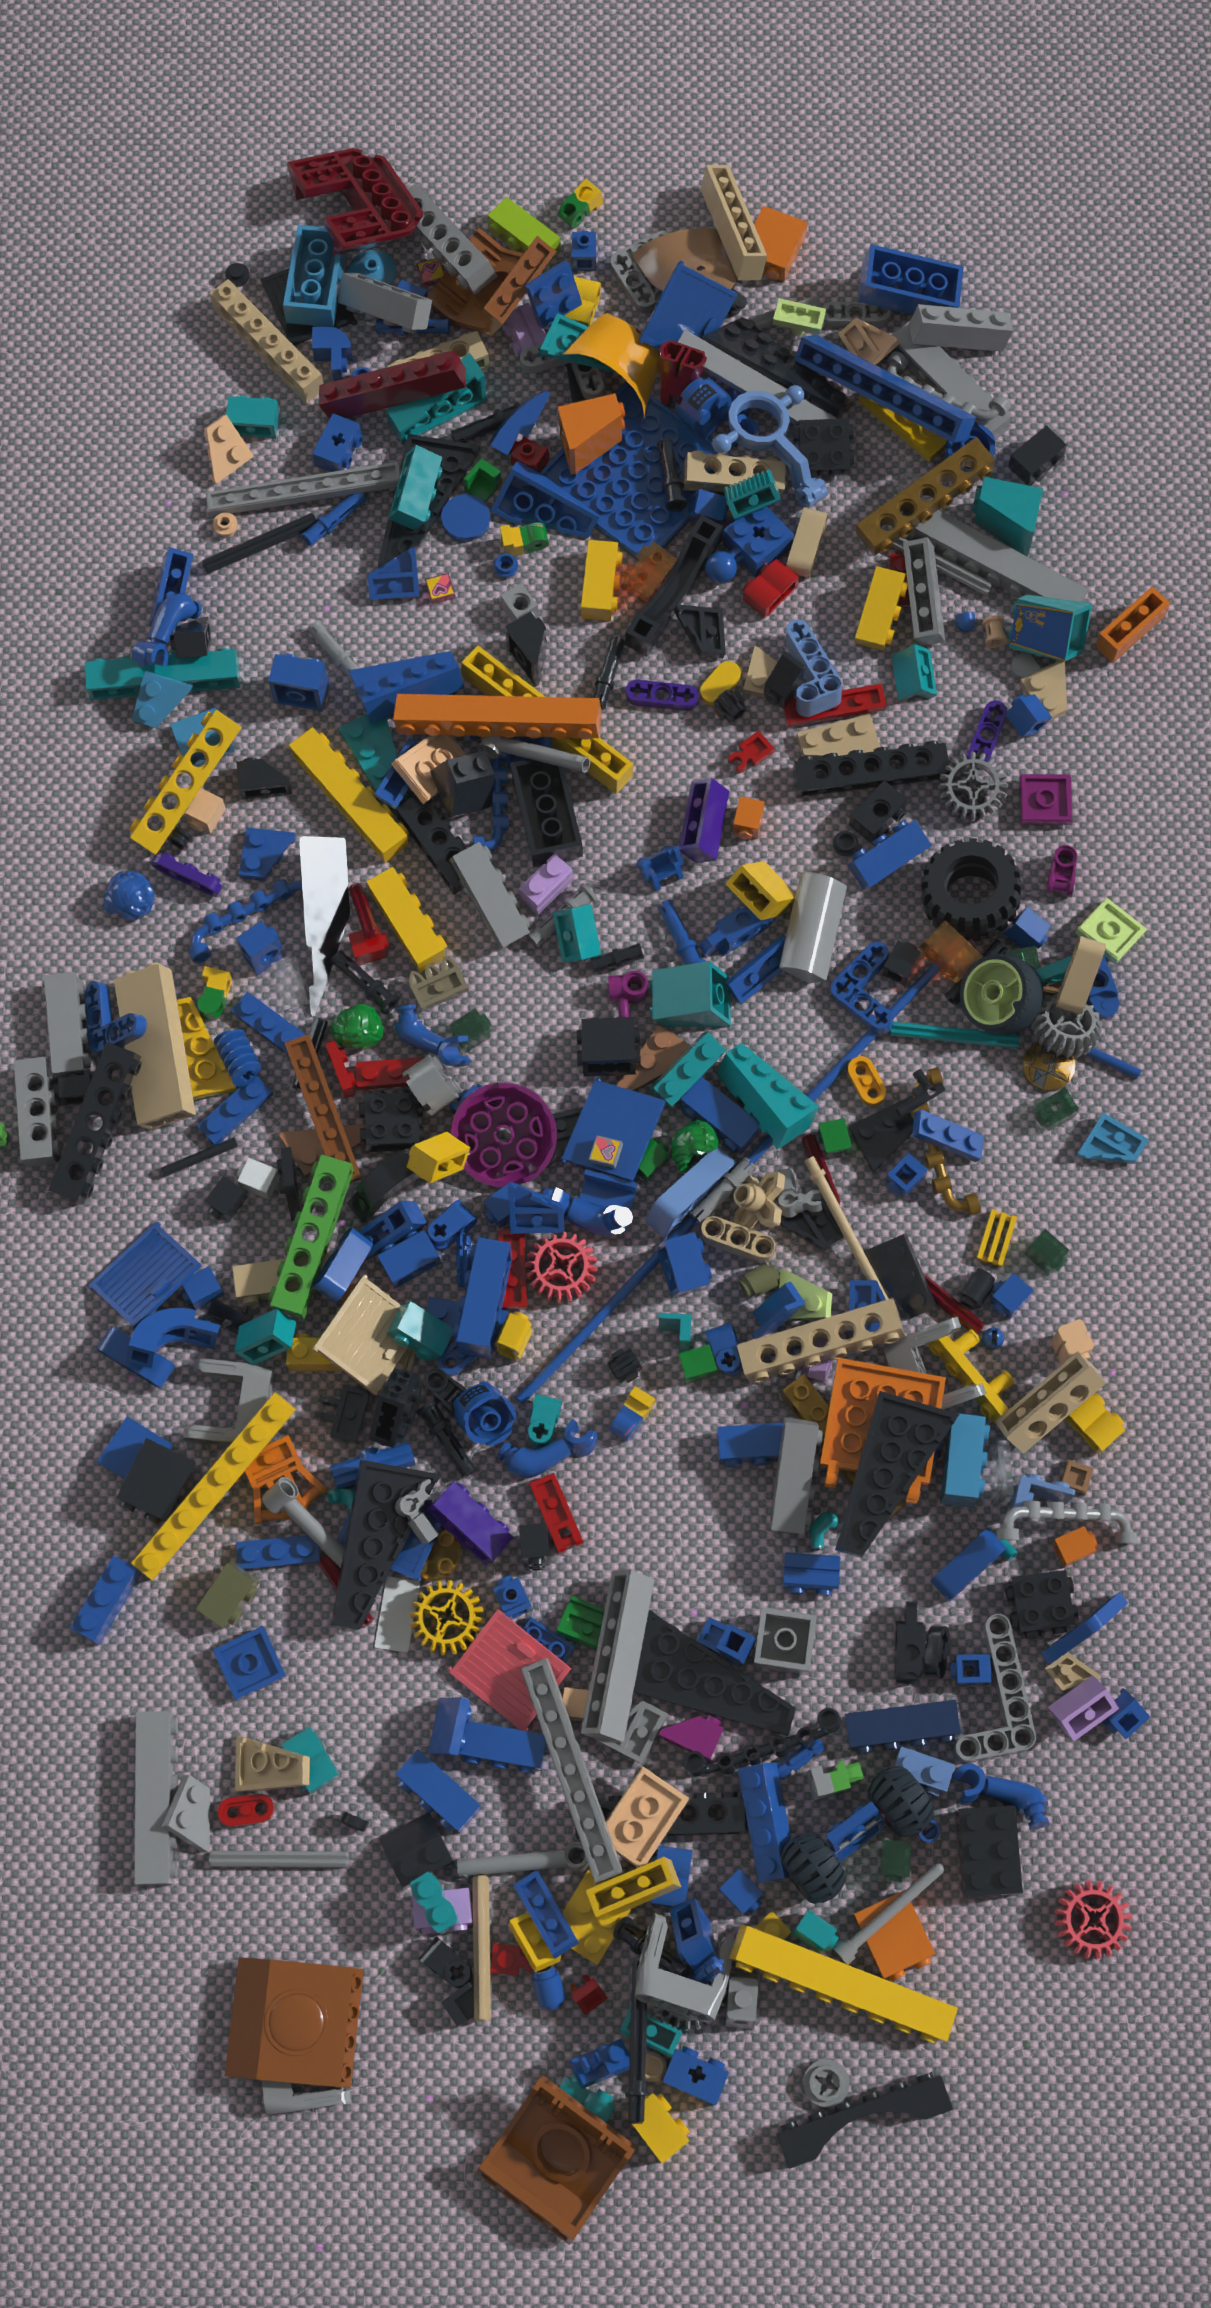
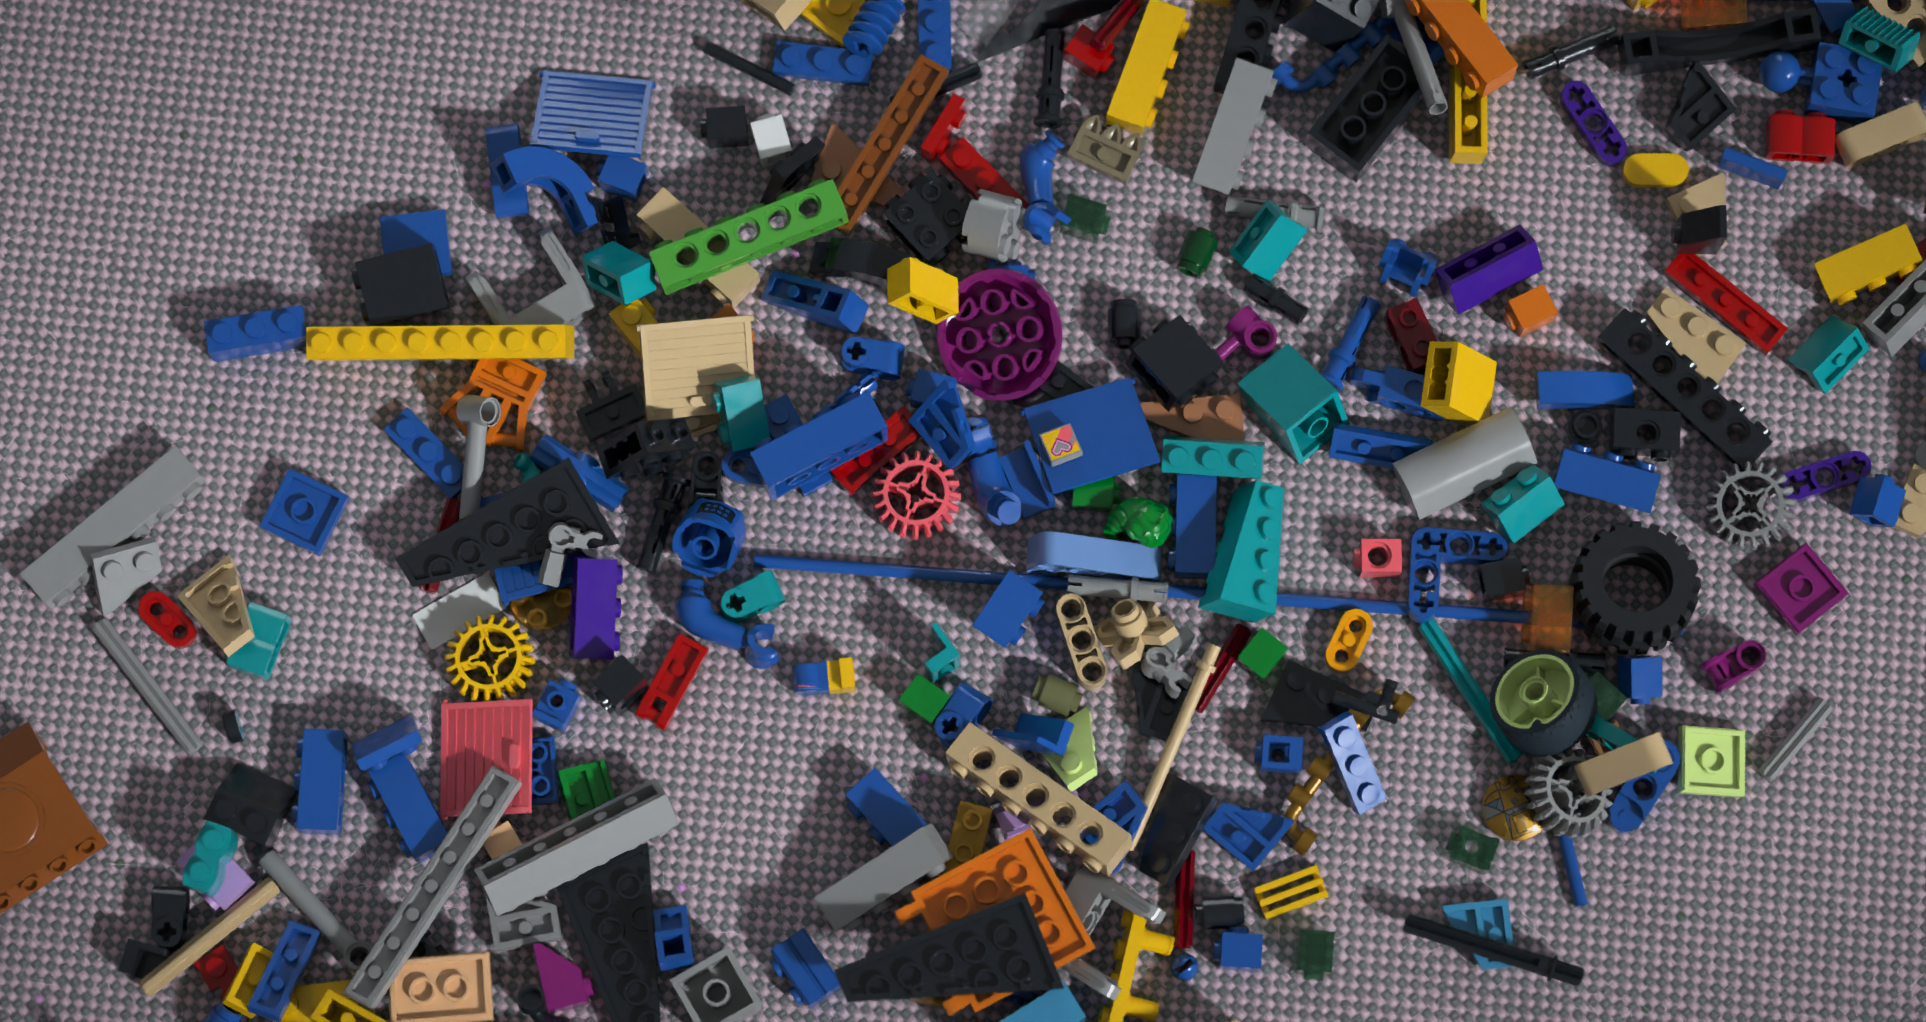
camera: 50 degrees right, 5 degrees up
olive brick [196,1563,260,1628] -> none
beam [313,1227,373,1303] -> none
green hair [330,1004,384,1050] -> none
blue brick [377,1230,441,1289] -> none
yellow brick [494,1311,533,1362] -> none
lavender brick [519,854,573,915] -> none
black gear [607,1348,642,1383] -> none
black gear [714,689,747,723] -> none
red plate [728,730,775,774] -> none
medium blue beam [786,619,842,717] -> none
teal arm [810,1512,838,1550] -> none
none -> black brick [1108,299,1141,349]
none -> dark green brick [1176,227,1218,278]
none -> blue wing [1203,801,1295,872]
none -> coral brick [1353,539,1402,578]
none -> dark red brick [1383,298,1437,374]
none -> black axle [1403,914,1584,986]
none -> teal brick [1481,464,1565,544]
none -> blue slope [1534,371,1635,411]
none -> blue tile [1717,147,1788,189]
none -> light grey axle [1759,698,1833,782]

